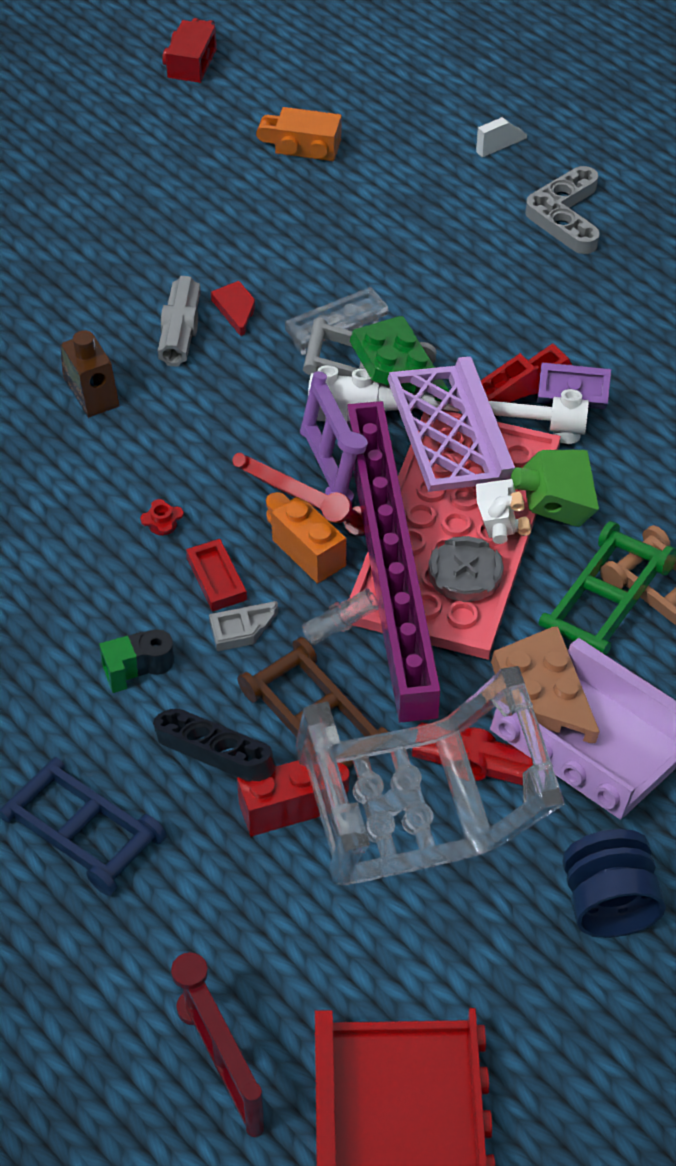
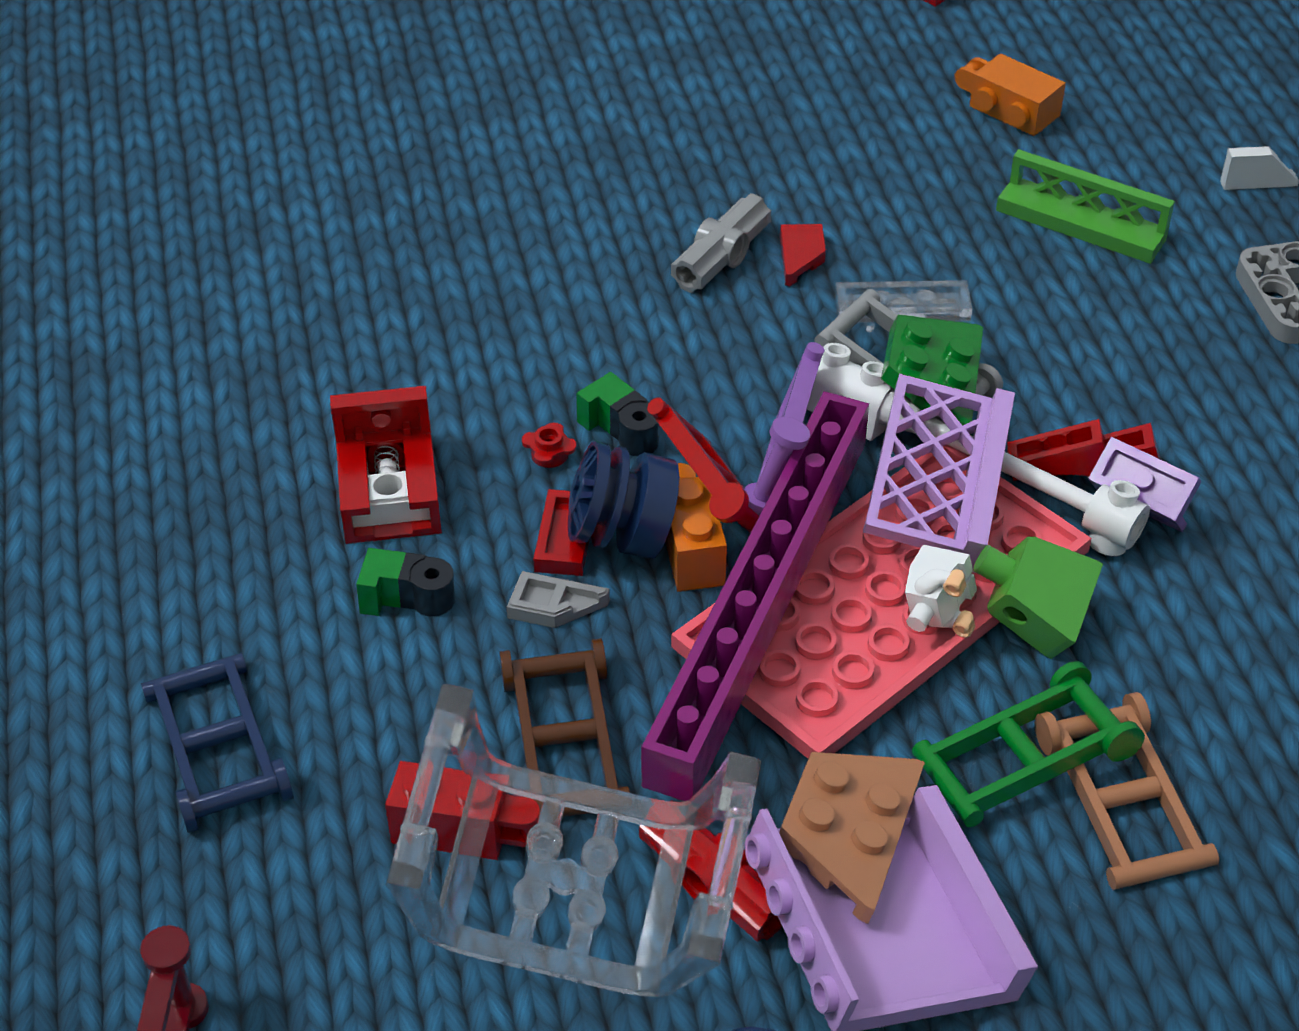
camera: 30 degrees right, 5 degrees down
reddish brown torso [60,330,120,418] -> none
black beam [153,709,276,782] -> none
clear pin [302,588,379,645] -> none
flat silver tile [428,536,504,602] -> none
none -> red brick [330,386,442,544]
none -> dark blue wheel [568,440,680,559]
none -> leg [576,372,659,456]
none -> bright green fence [996,149,1175,264]

